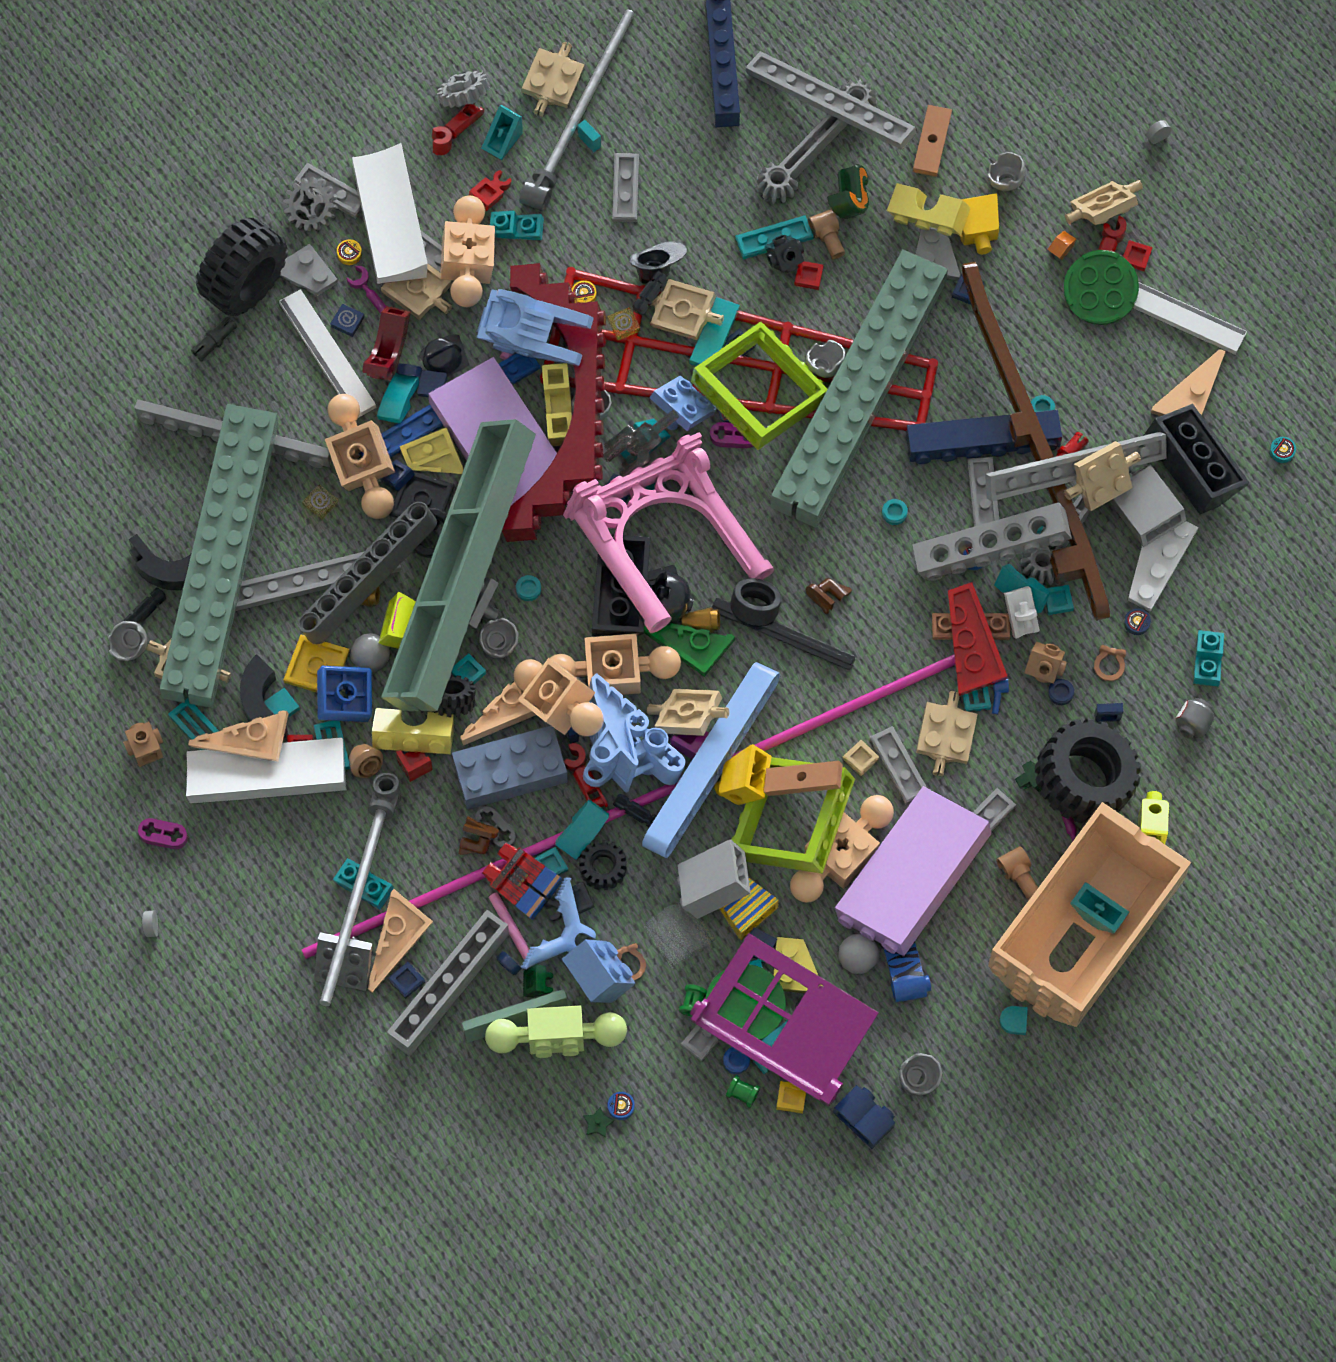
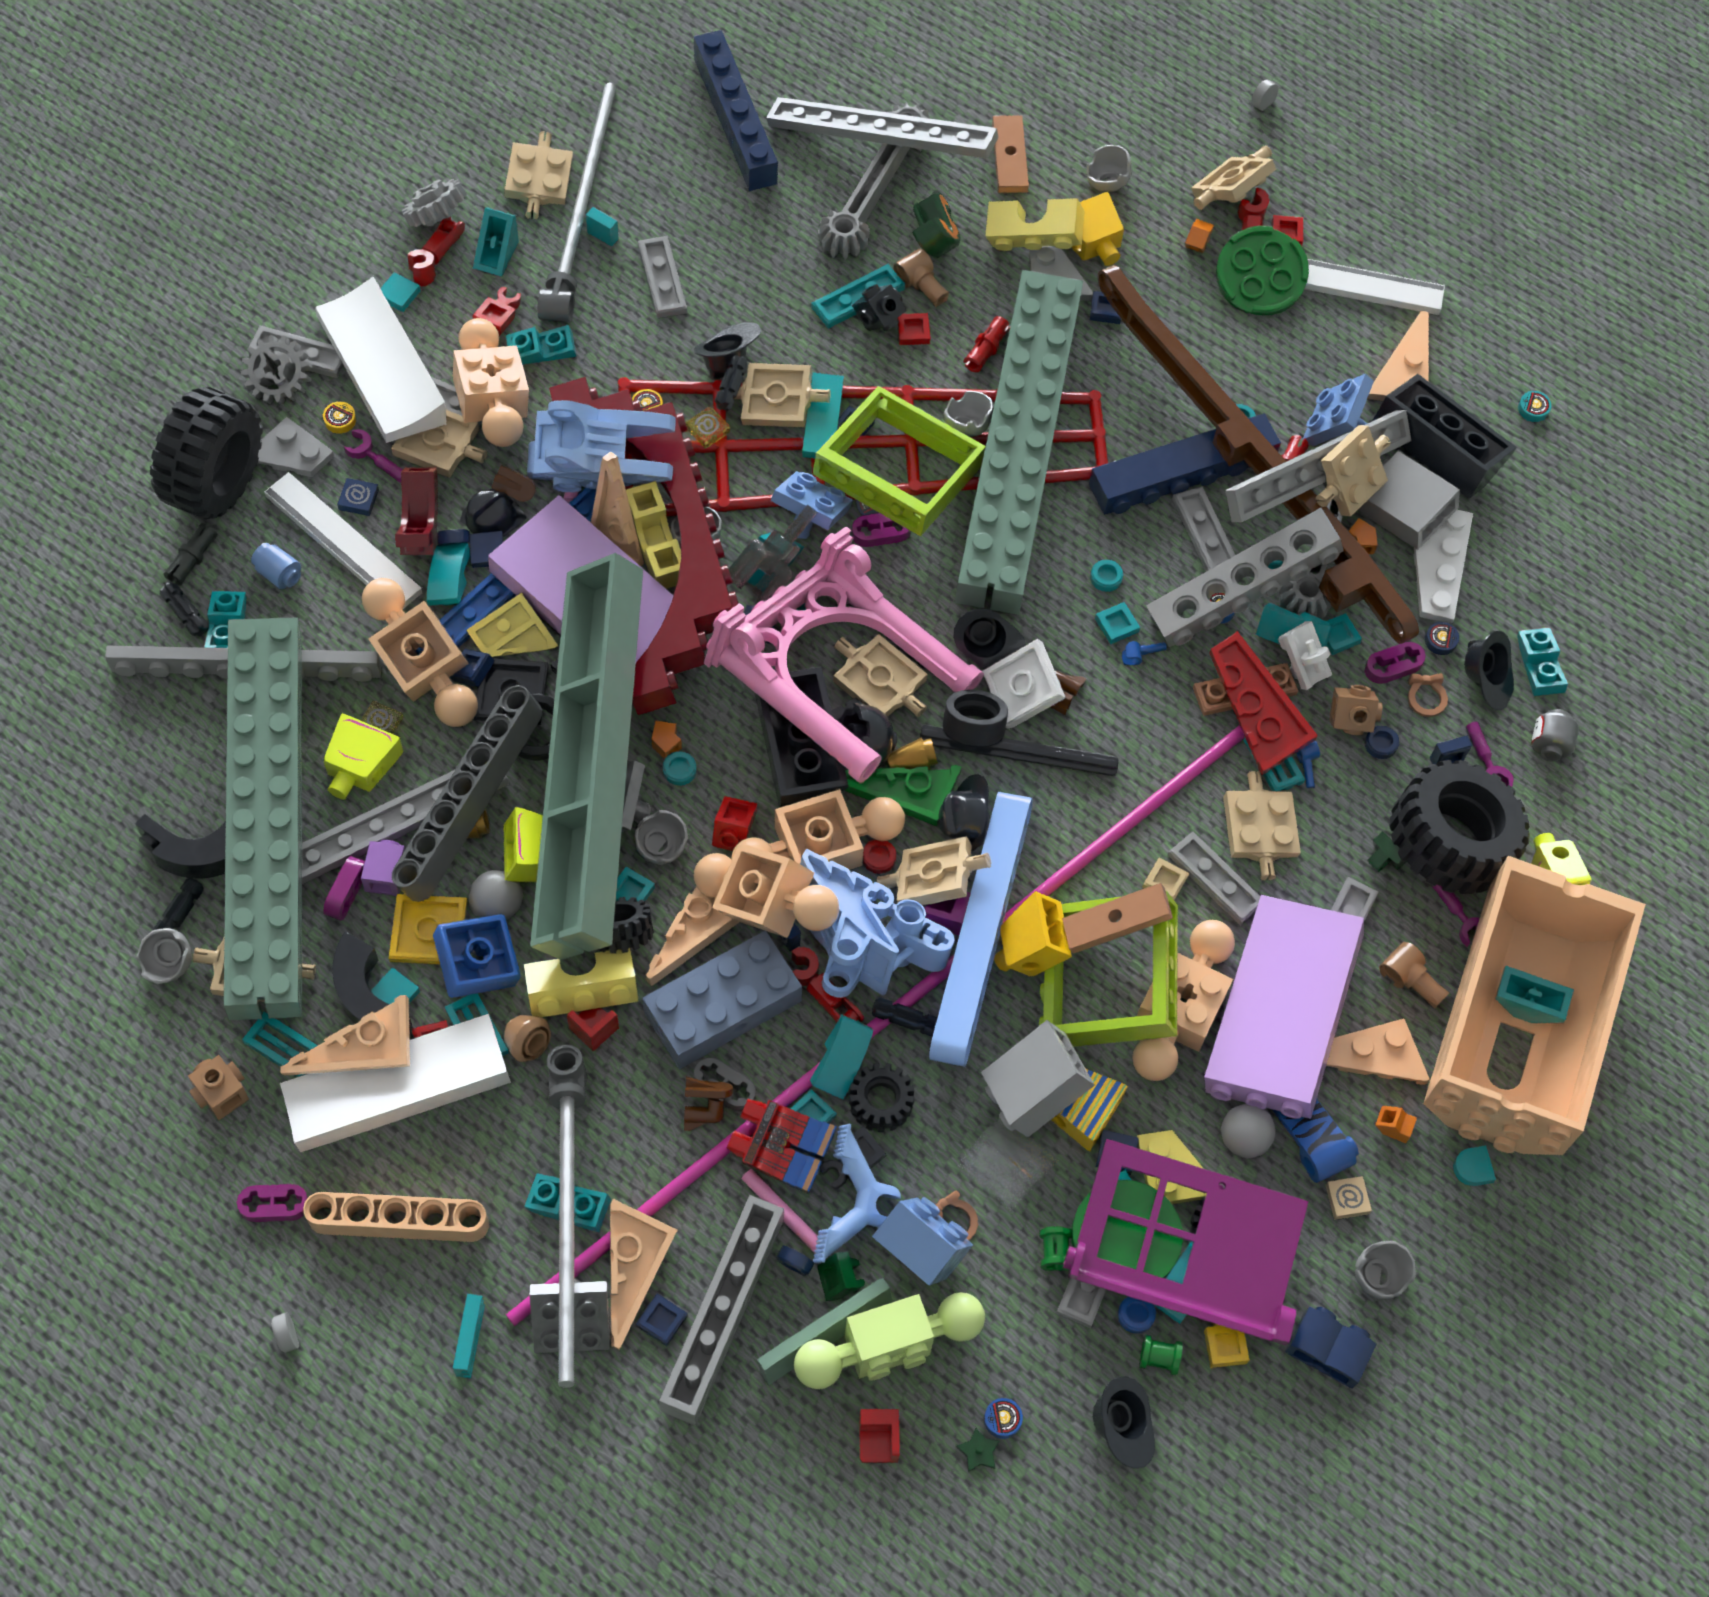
camera: 20 degrees left, 5 degrees down
none -> black axle [160,582,209,637]
none -> teal slope [204,591,246,648]
none -> medium blue brick [251,543,301,589]
none -> light nougat beam [303,1192,489,1242]
none -> magenta beam [323,856,365,921]
none -> neon yellow torso [324,713,403,800]
none -> medium lavender brick [361,840,405,896]
none -> teal tile [380,272,421,312]
none -> teal tile [453,1294,485,1379]
none -> reddish brown piece [491,465,536,502]
none -> light nougat wing [591,452,644,566]
none -> orange piece [652,721,682,759]
none -> red bracket [712,796,758,851]
none -> tan plate [833,634,927,717]
none -> red panel [859,1409,900,1463]
none -> red tile [862,839,896,874]
none -> black piece [938,774,989,851]
none -> black piece [953,609,1026,670]
none -> red pin [963,316,1011,373]
none -> white tile [982,639,1066,729]
none -> black piece [1092,1376,1155,1469]
none -> teal tile [1095,602,1140,645]
none -> blue hand [1122,641,1166,665]
none -> medium blue plate [1302,374,1374,446]
none -> light nougat wing [1326,1019,1430,1085]
none -> tan tile [1326,1176,1372,1220]
none -> orange piece [1349,518,1378,554]
none -> magenta beam [1364,642,1426,684]
none -> orange piece [1375,1106,1417,1143]
none -> black piece [1464,631,1514,710]
none -> magenta piece [1466,722,1514,787]

